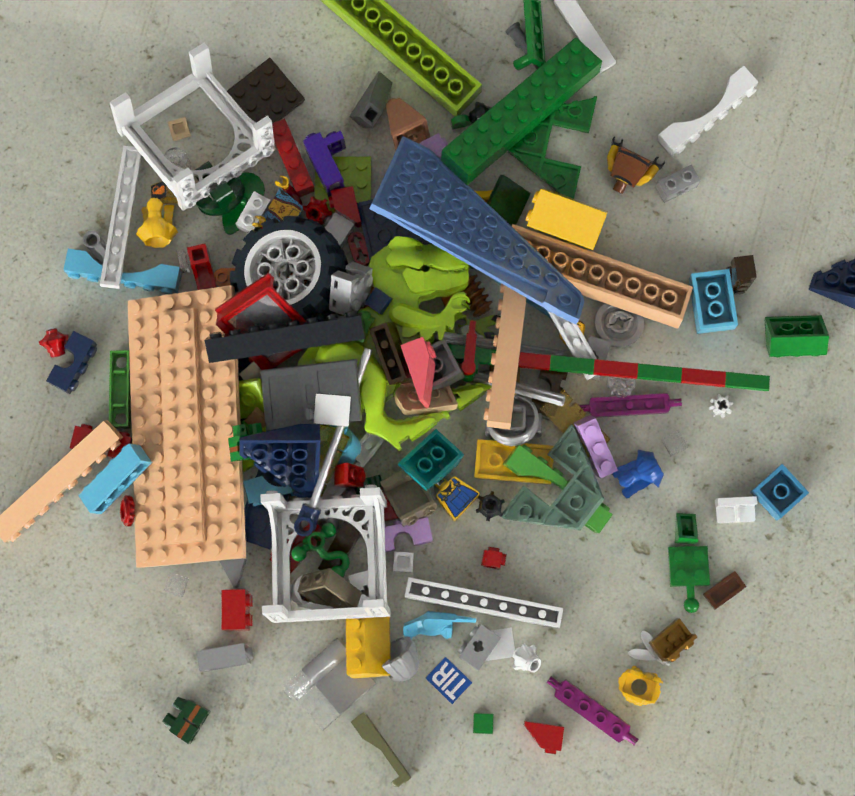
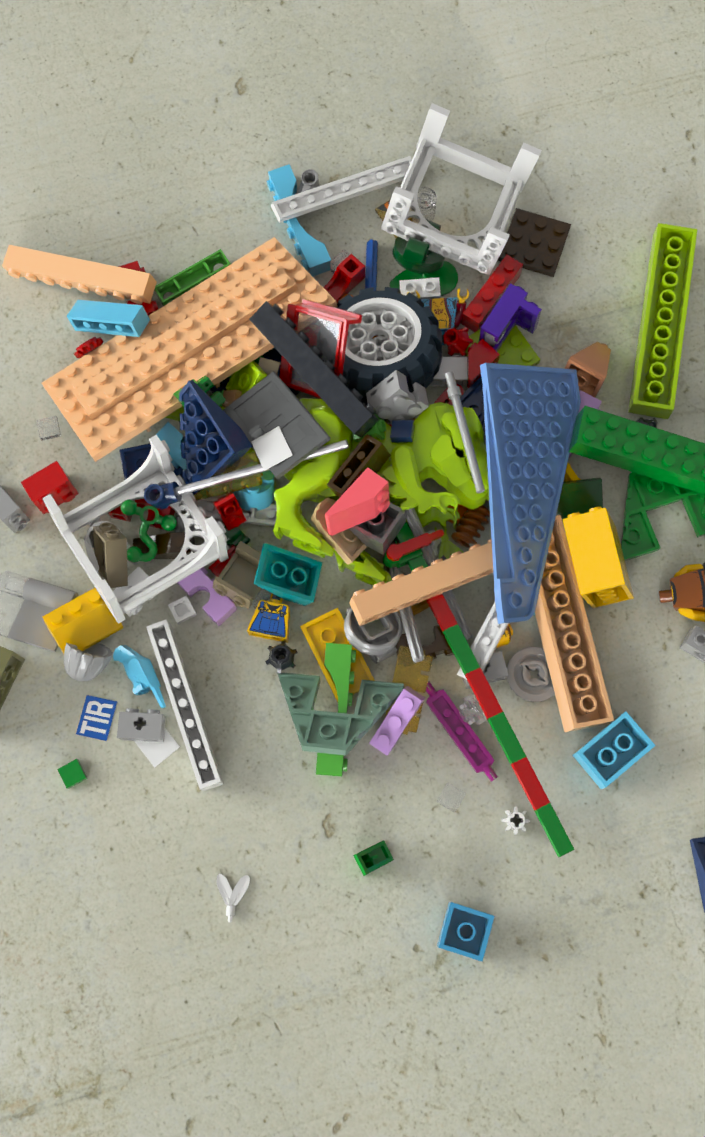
camera: 60 degrees right, 5 degrees down
red rock [39,328,69,358] -> none
dark blue arch [46,331,97,394] -> none
yellow piece [136,198,178,248] -> none
tan plate [167,117,191,141] -> none
light grey slope [219,558,247,588] -> none
dark grey slope [349,71,393,128] -> none
green tile [451,114,470,130] -> none
red plate [481,547,507,570] -> none
white rock [512,643,541,672] -> none
red slope [523,721,564,754] -> none
magenta plate [547,676,639,746] -> none
blue piece [612,450,664,498] -> none
yellow piece [618,666,663,706] -> none
pearl gold bracket [649,618,698,662] -> none
green plate [668,546,710,613] -> none
reddish brown tile [703,571,747,610] -> none
white panel [715,496,757,523] -> none
dark brown arch [726,255,757,295] -> none
green slope [764,315,829,358] -> none
none -> blue axle [365,239,378,291]
none -> light grey bar [445,372,485,493]

